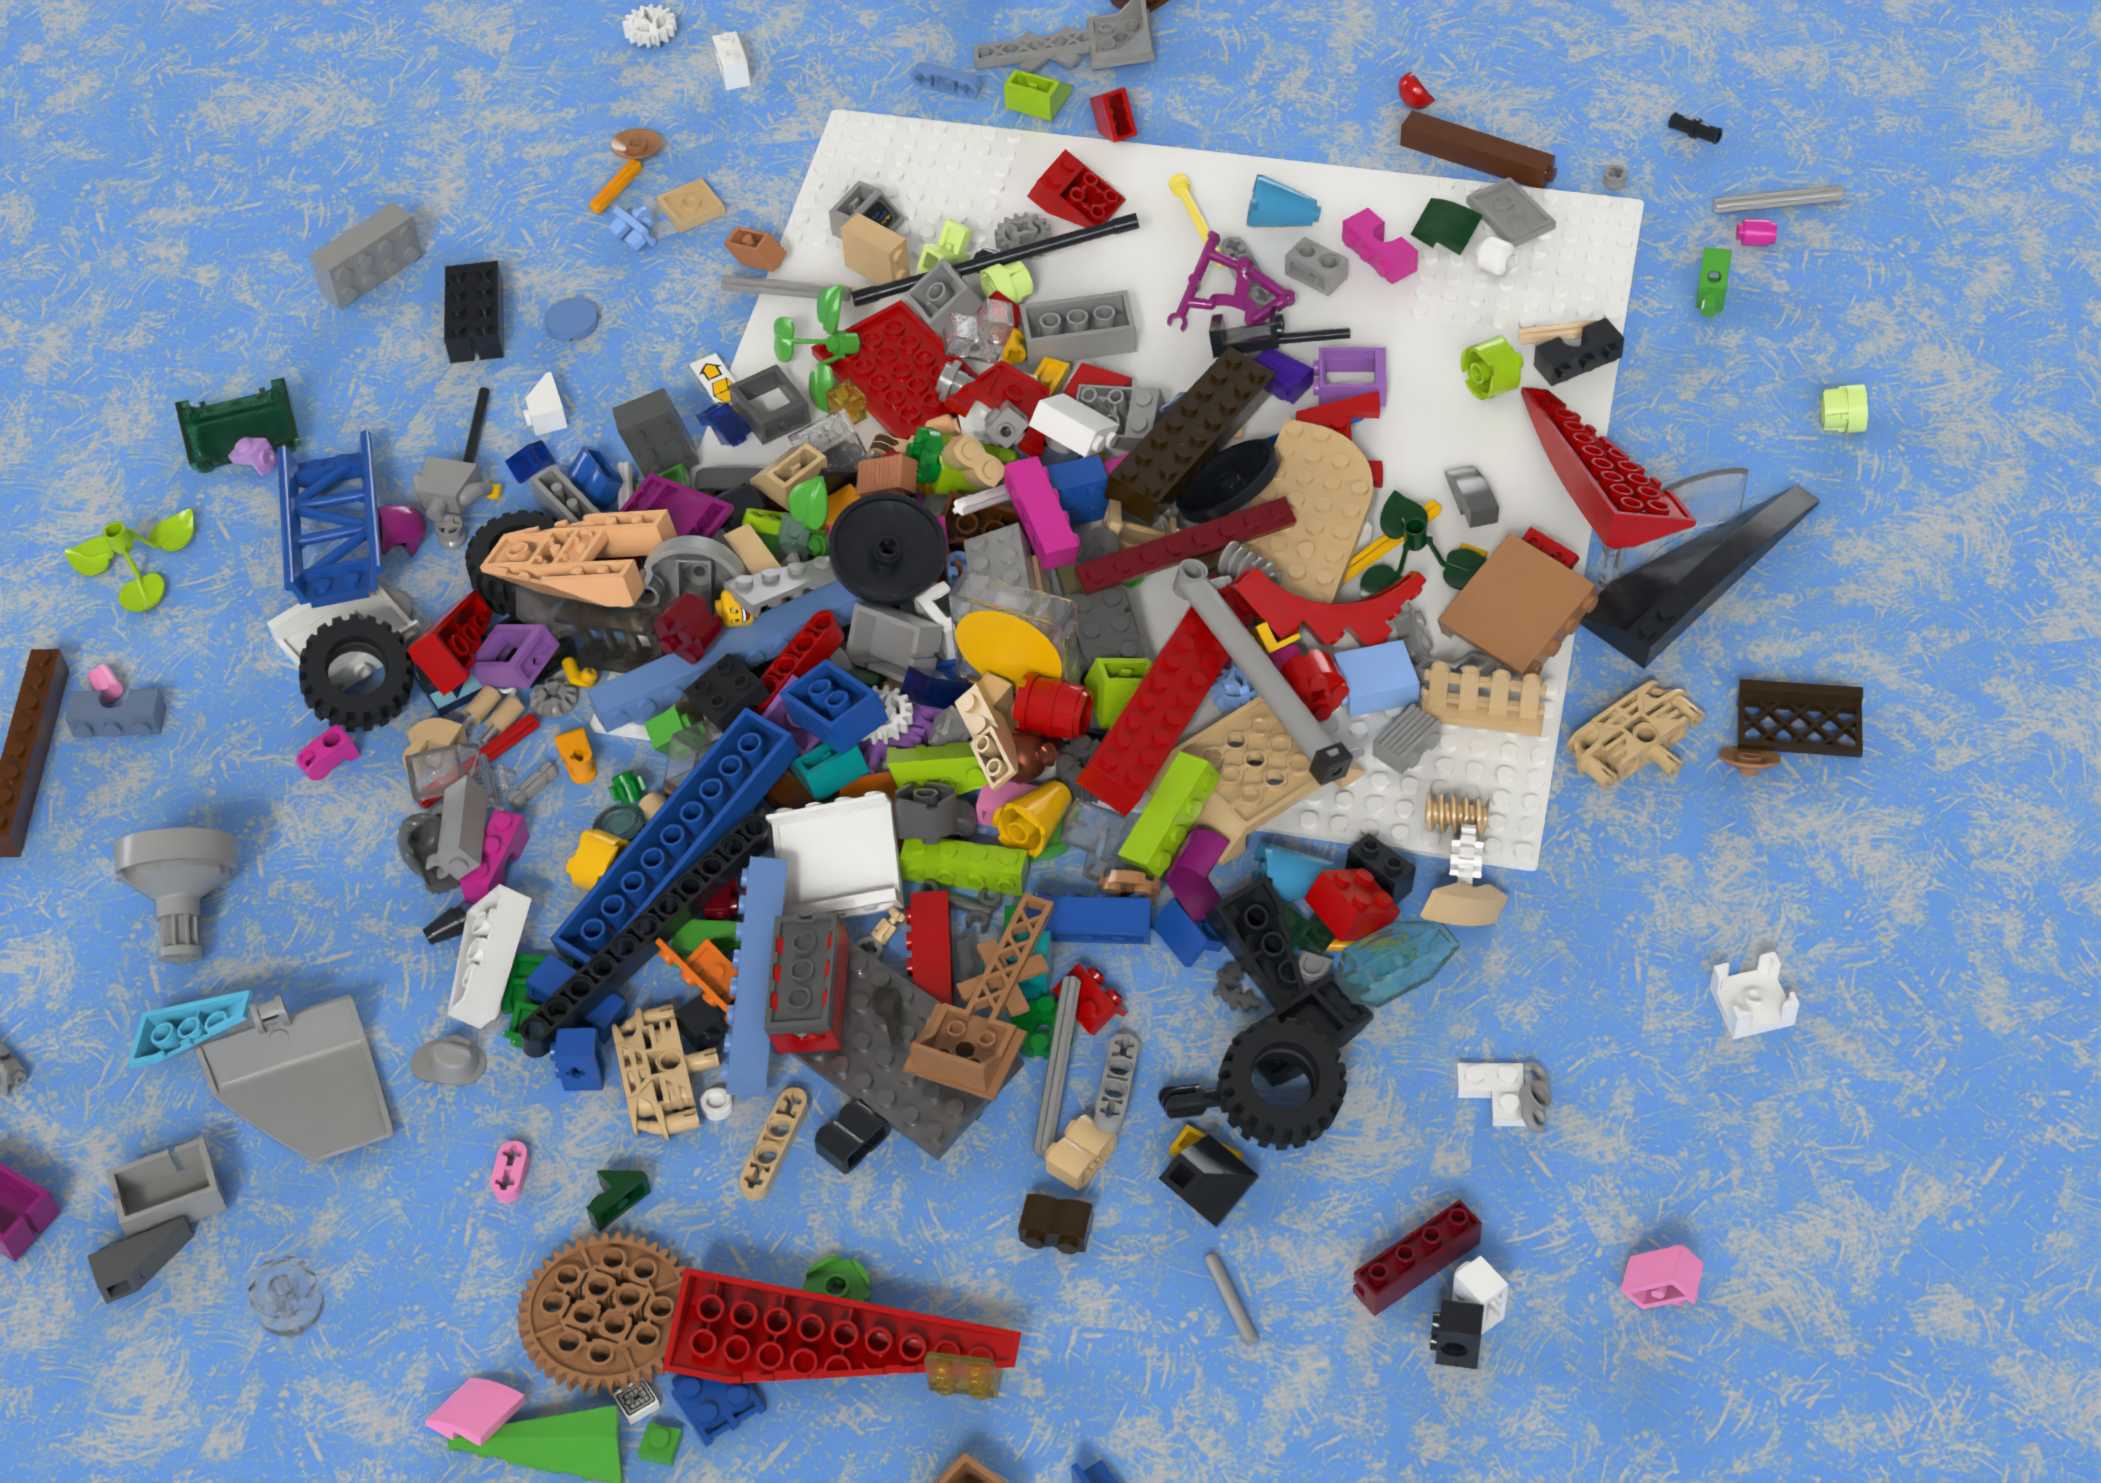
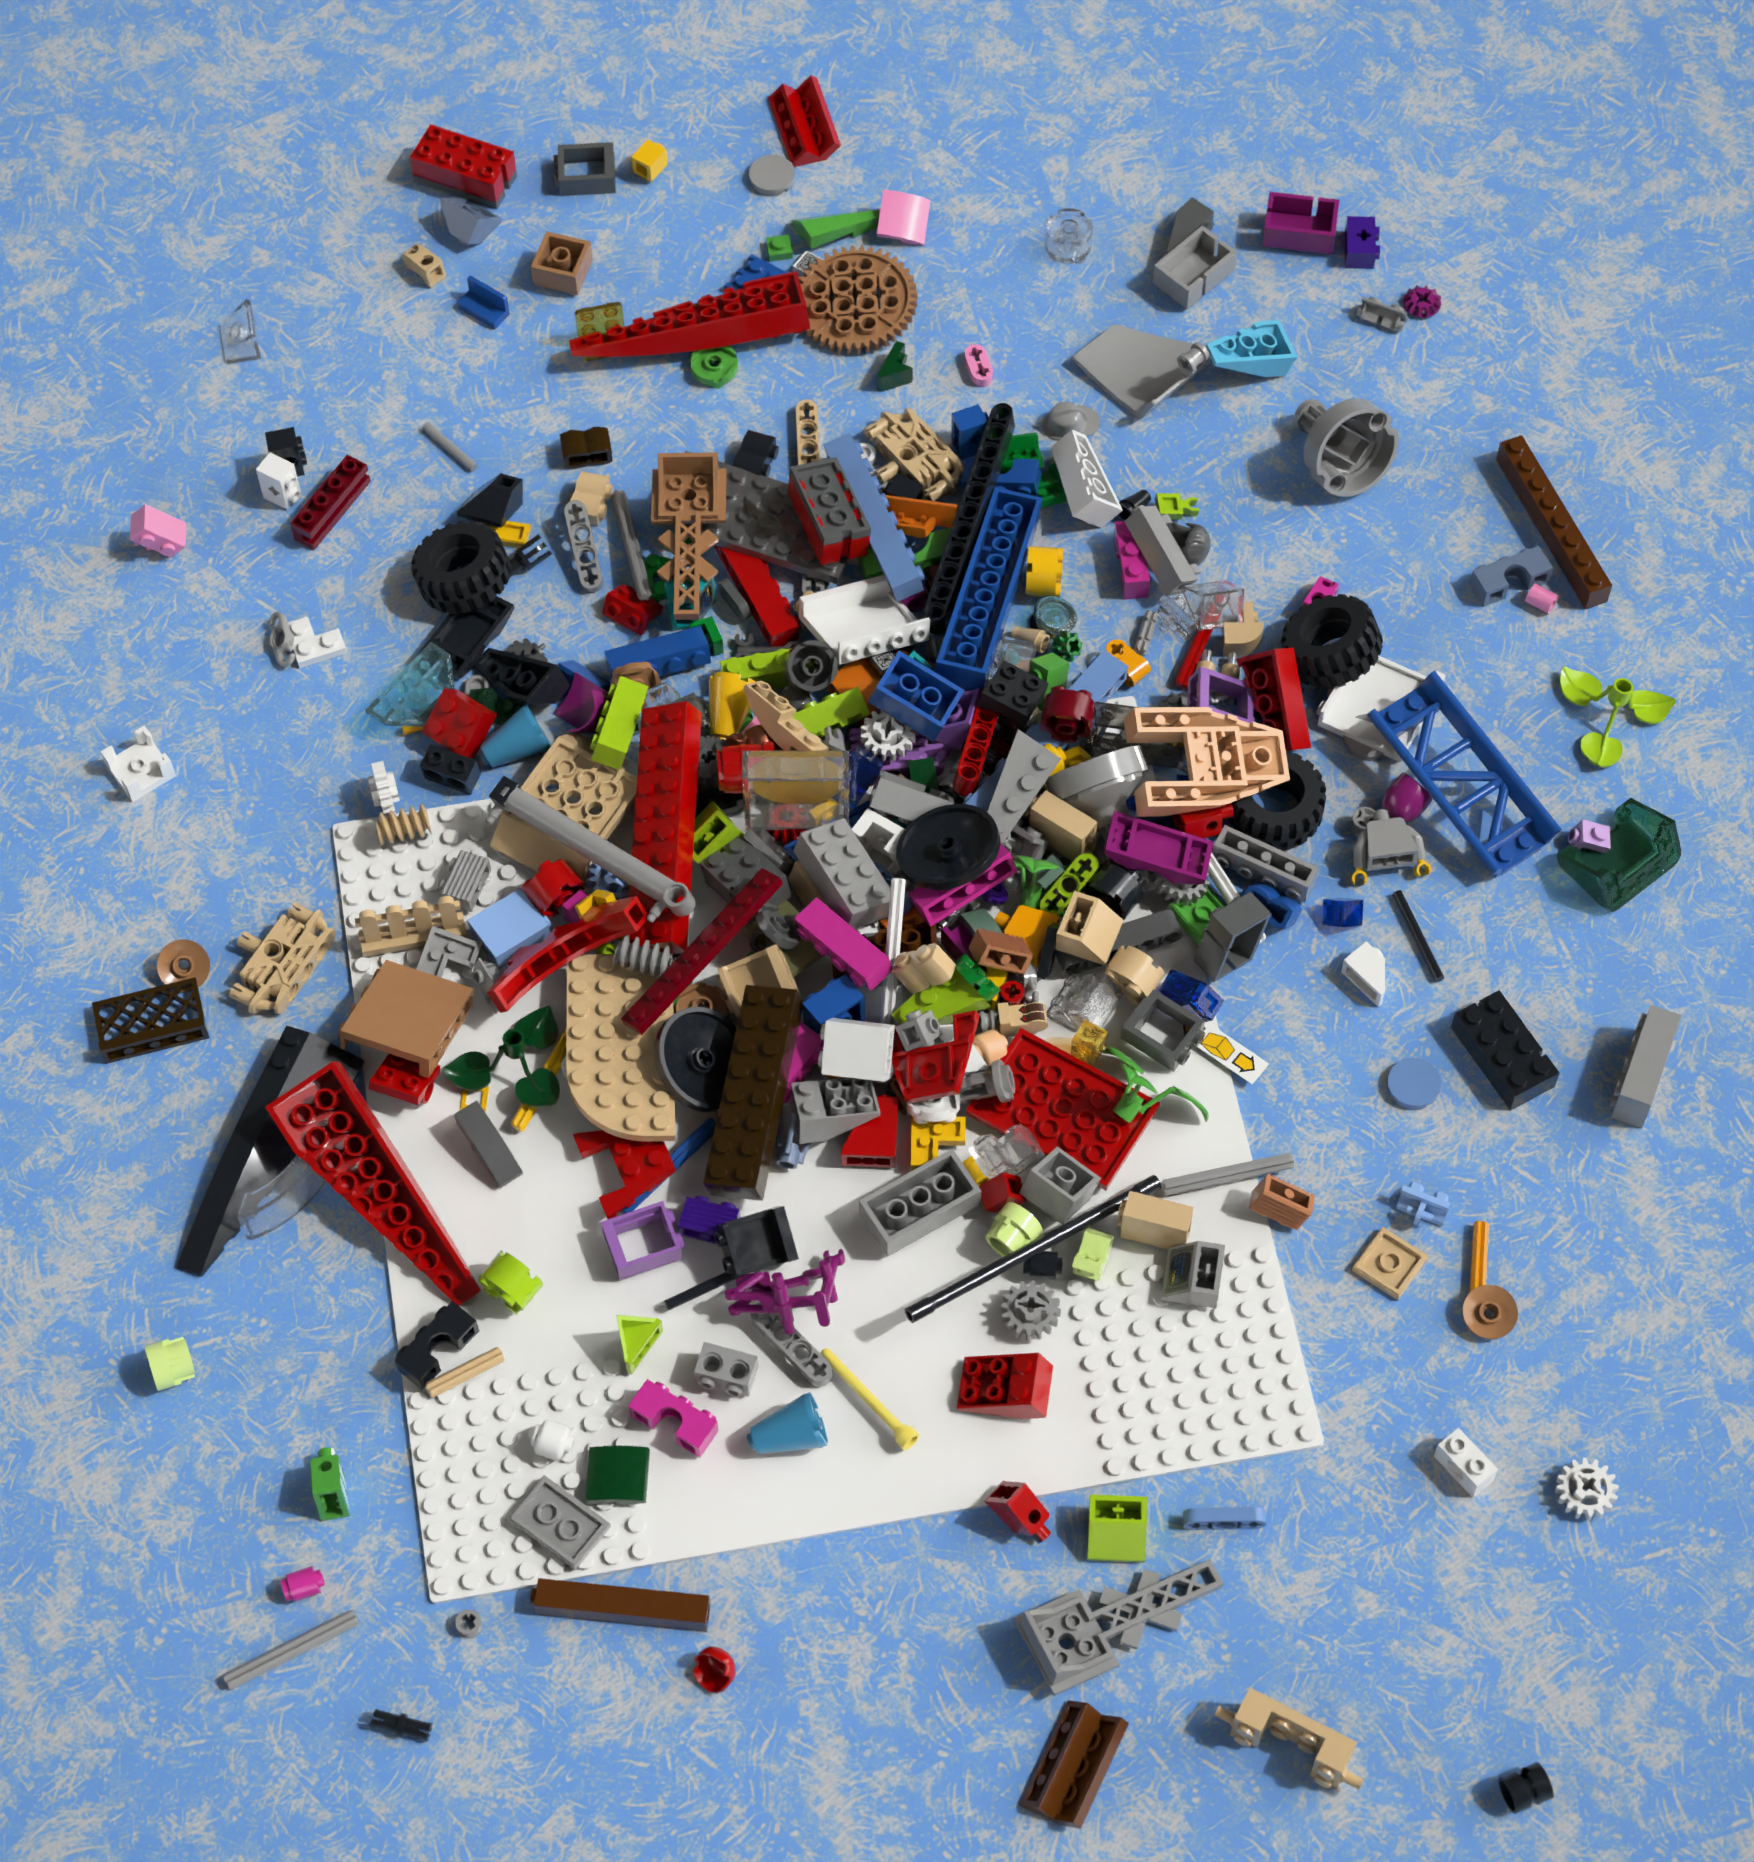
camera: 155 degrees right, 10 degrees up
tan slope [1420,881,1509,926] -> none
none -> lime slope [616,1315,663,1375]
none -> tan brick [1103,945,1165,1006]
none -> lime plate [1154,493,1199,520]

